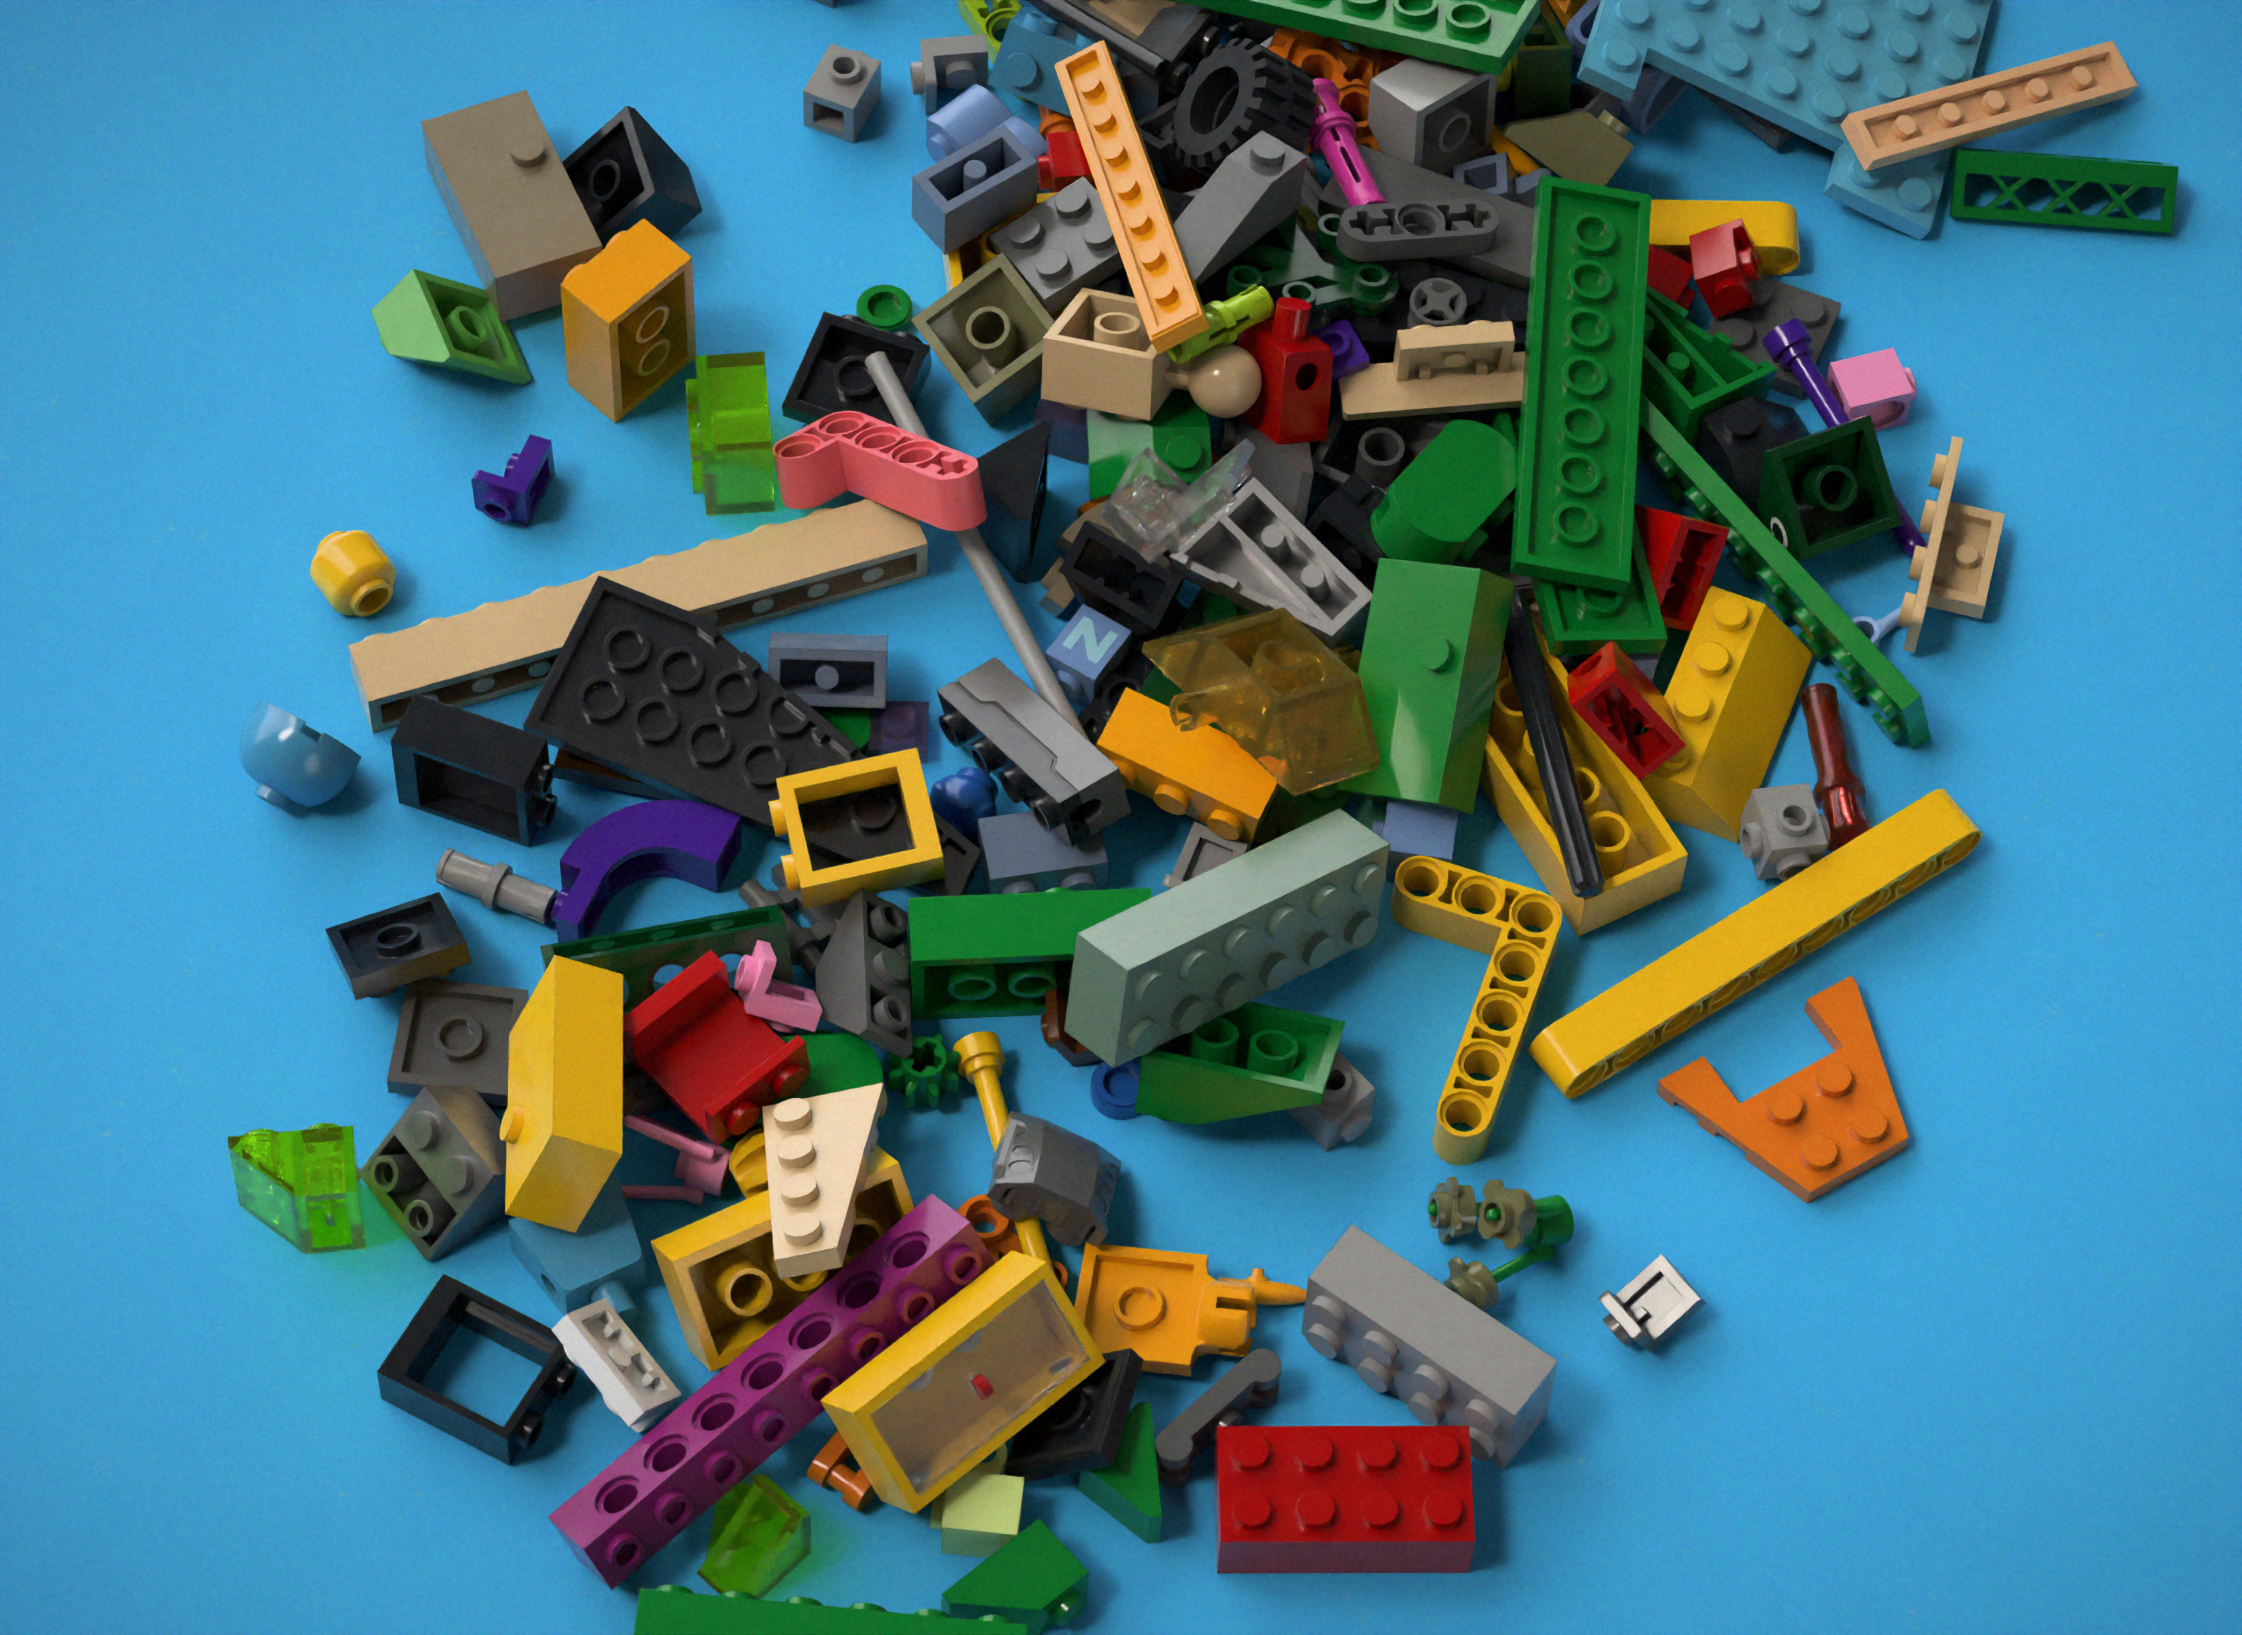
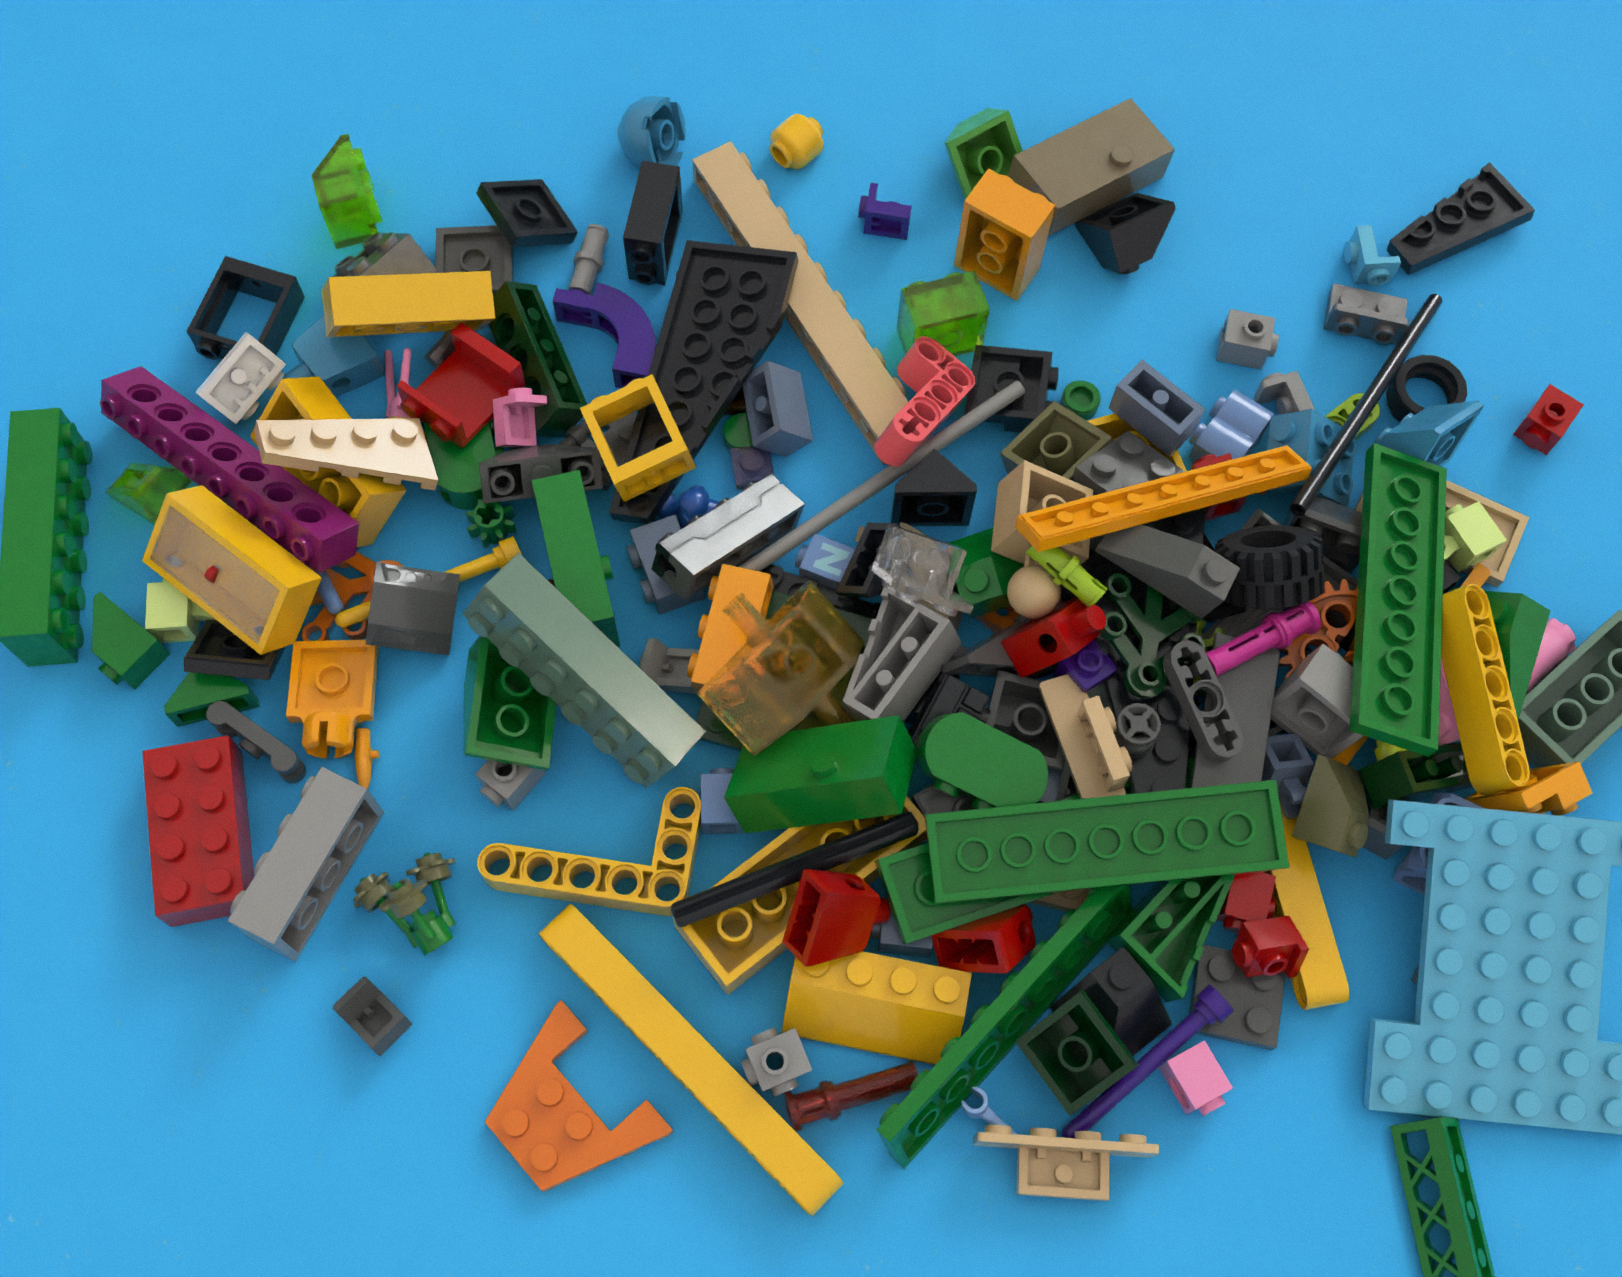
camera: 80 degrees right, 10 degrees up
light nougat plate [1840,40,2138,172] -> none

